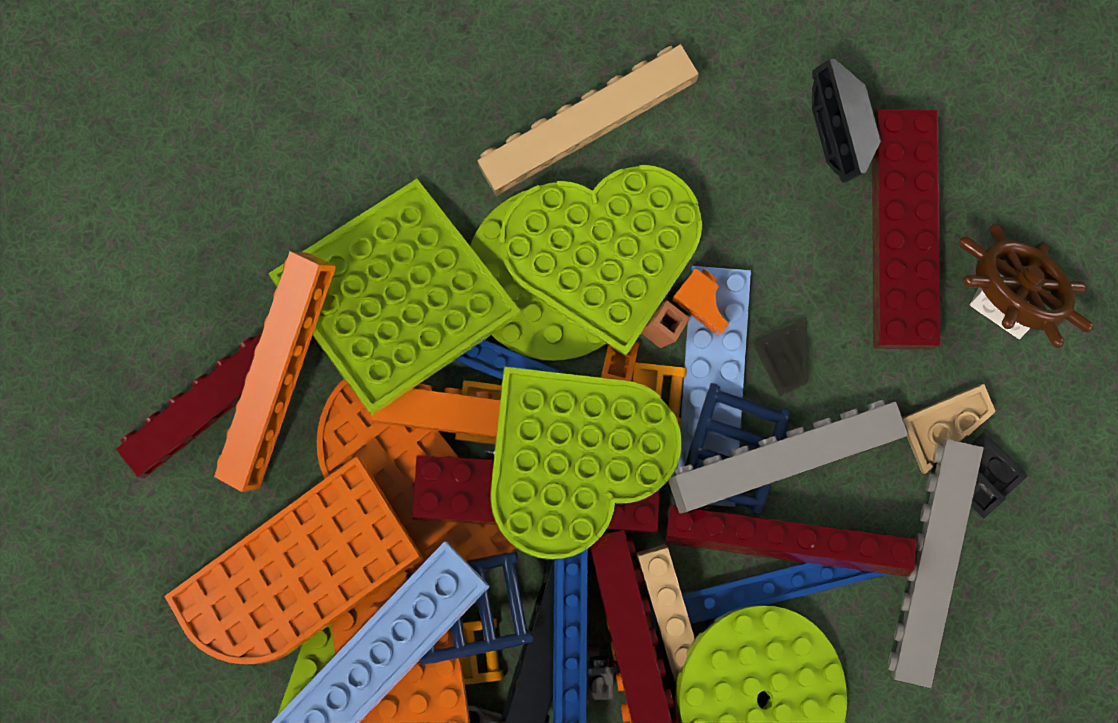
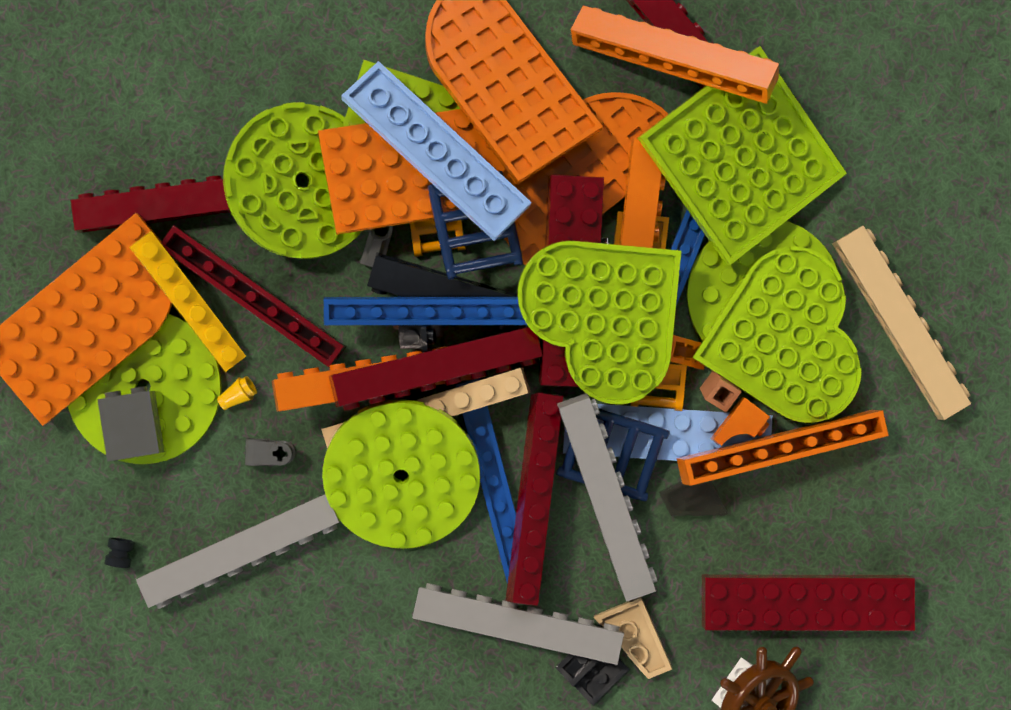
camera: 85 degrees right, 5 degrees up
black wedge [812,59,881,183] -> none
none -> orange brick [676,410,889,486]

